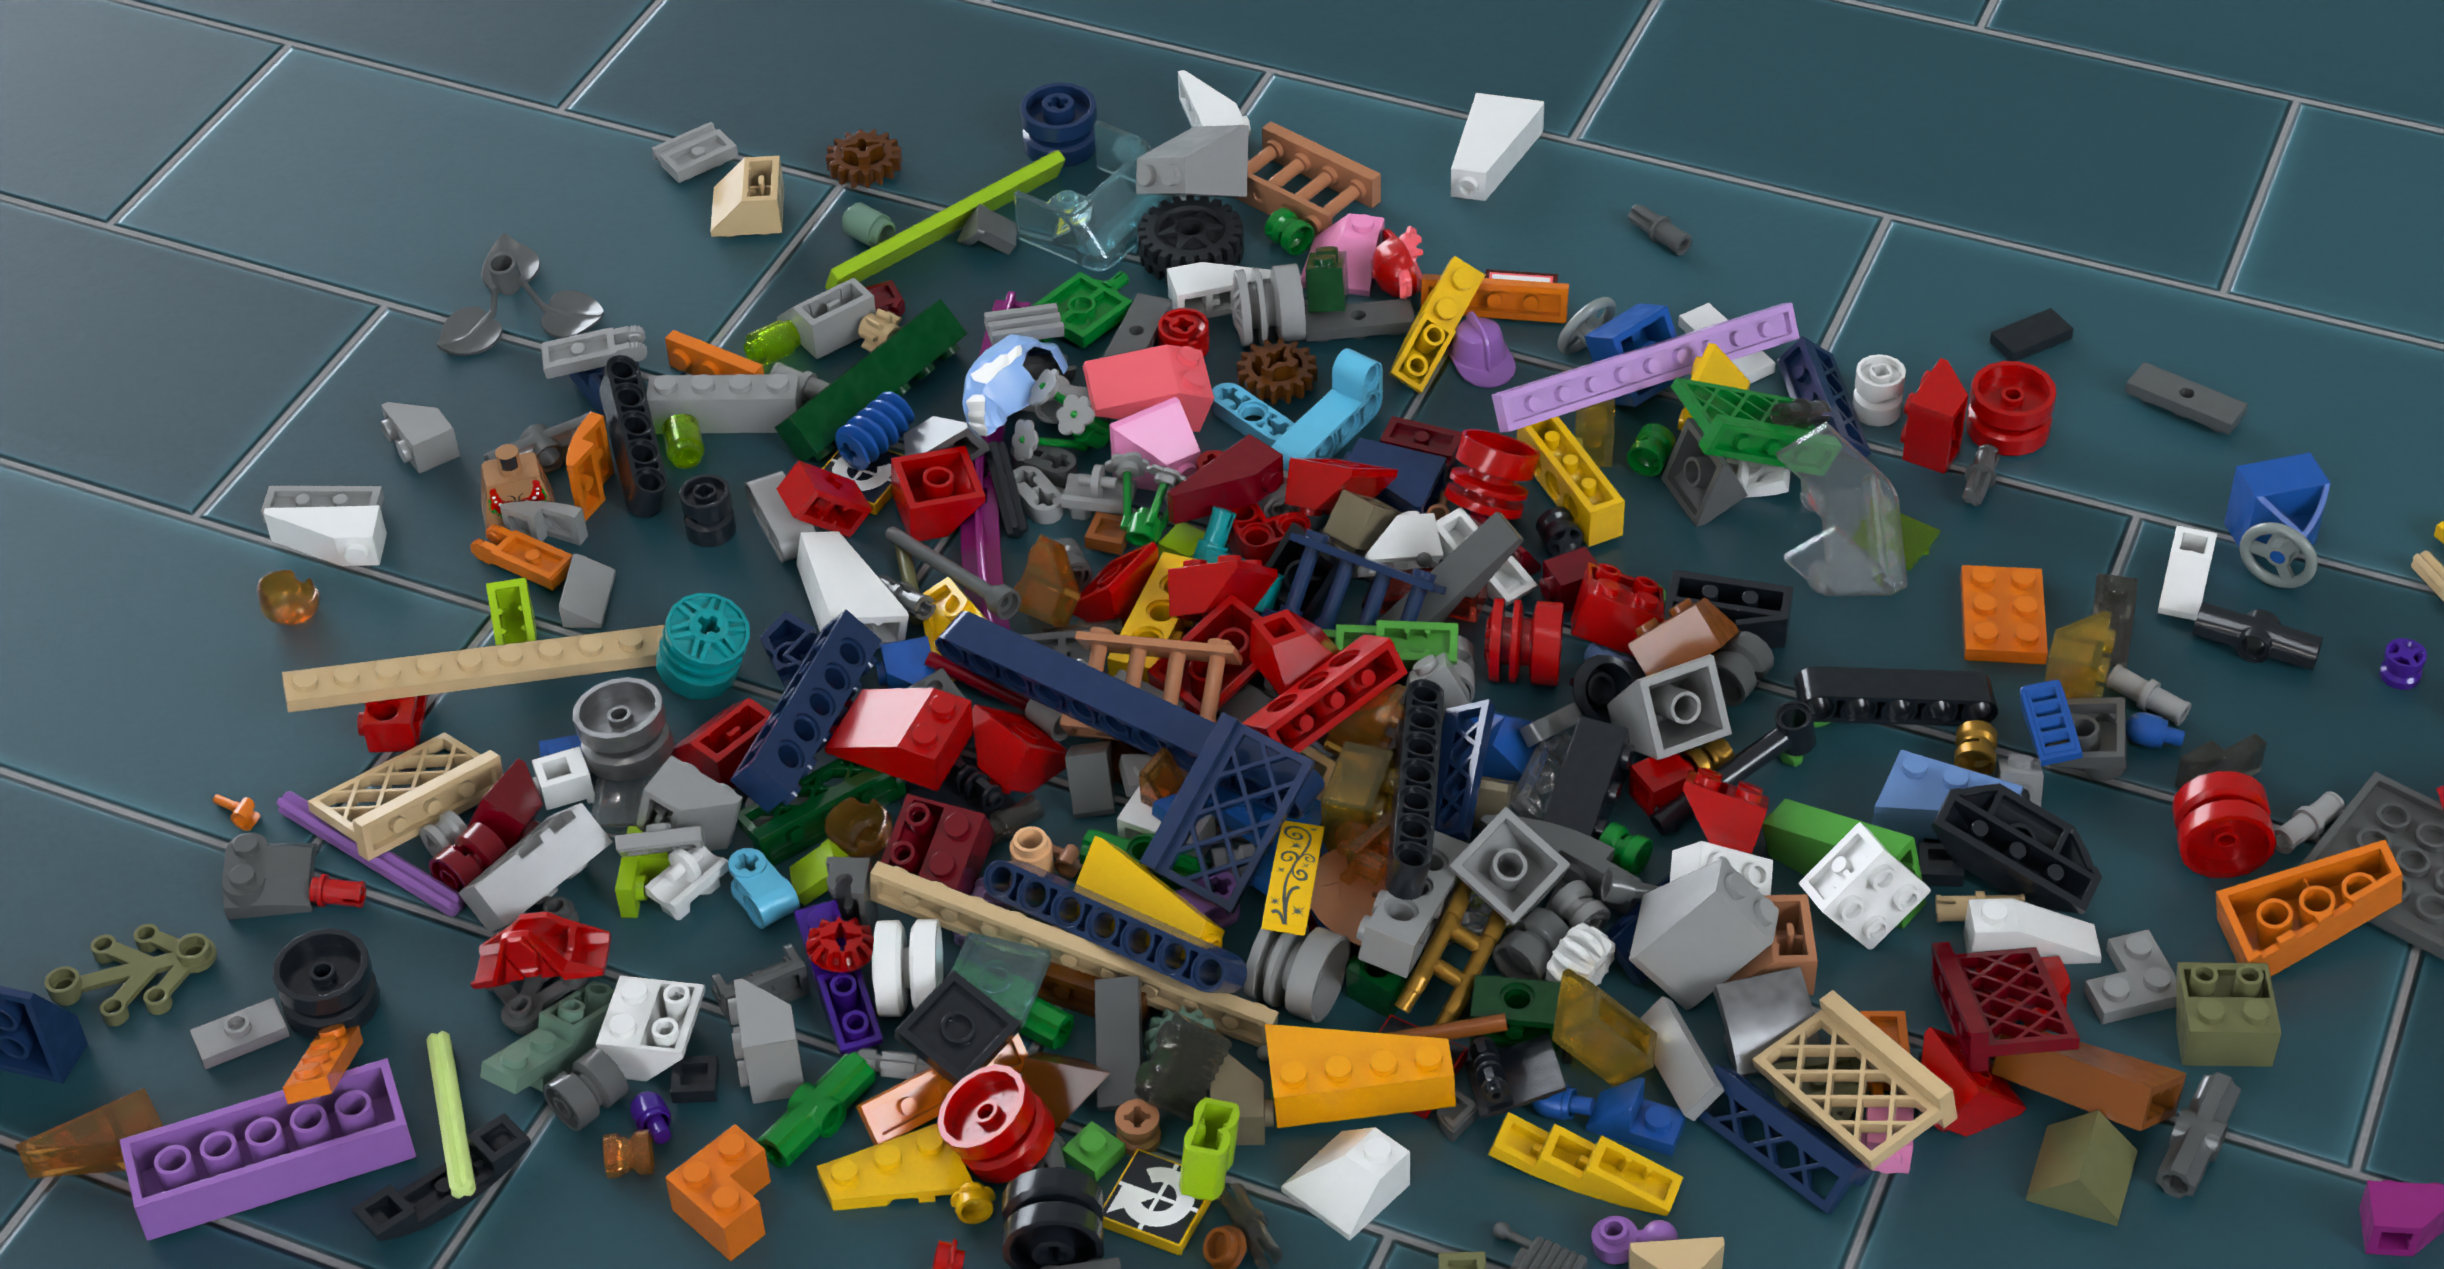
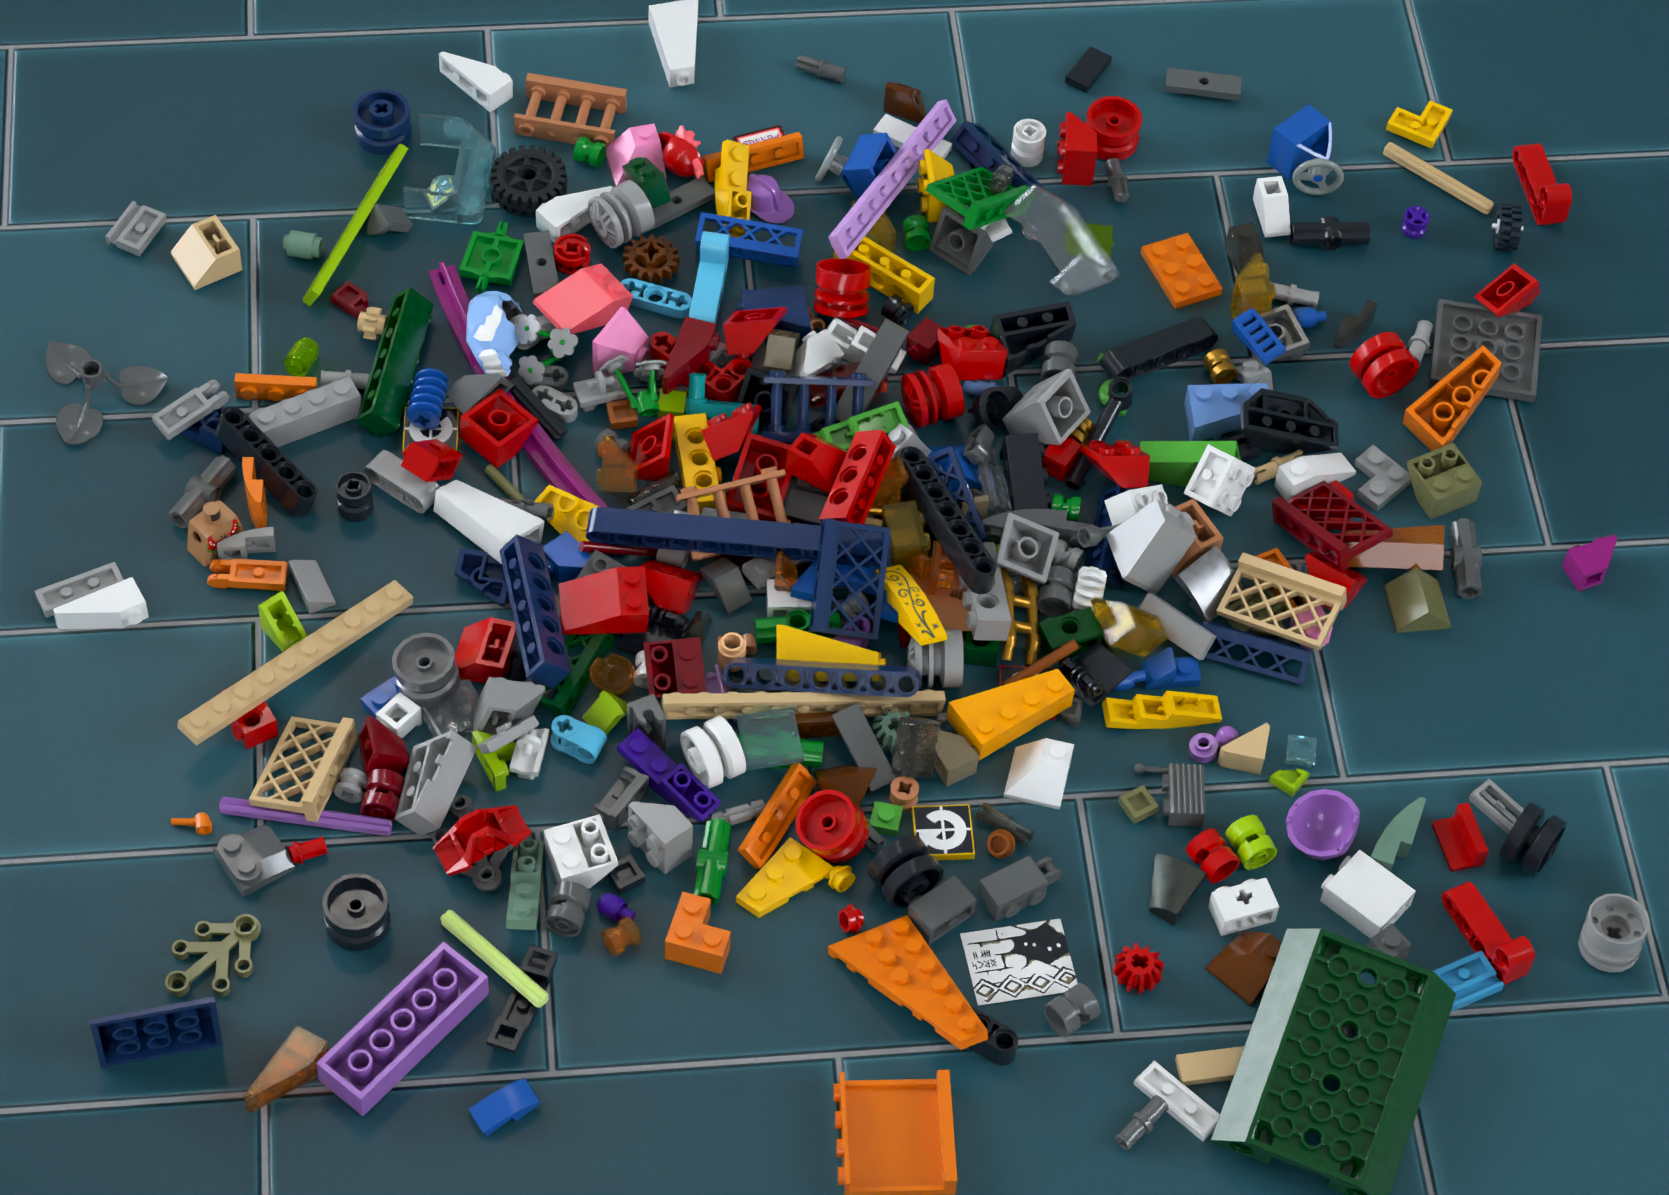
camera: 35 degrees left, 10 degrees up
light grey plate [190,997,290,1069] -> none
clear orange hair [256,570,321,625] -> none
orange plate [283,1024,364,1104] -> none
light grey slope [380,402,460,474] -> none
teal wheel [656,593,750,700] -> none
clear neon green brick [662,414,704,469] -> none
light grey slope [777,278,876,359] -> none
red gear [806,915,874,972] -> none
reddish brown gear [825,129,902,188] -> none
dark grey piece [885,527,1021,620] -> none
black plate [894,970,1021,1086] -> none
light grey tile [984,303,1064,346] -> none
light grey slope [1136,125,1249,198] -> none
lime brick [1179,1097,1240,1201] -> none
dark red plate [1380,416,1463,478] -> none
dark orange slope [1628,597,1739,676] -> none
none -> blue fence [695,212,804,268]
none -> reddish brown slope [883,82,926,124]

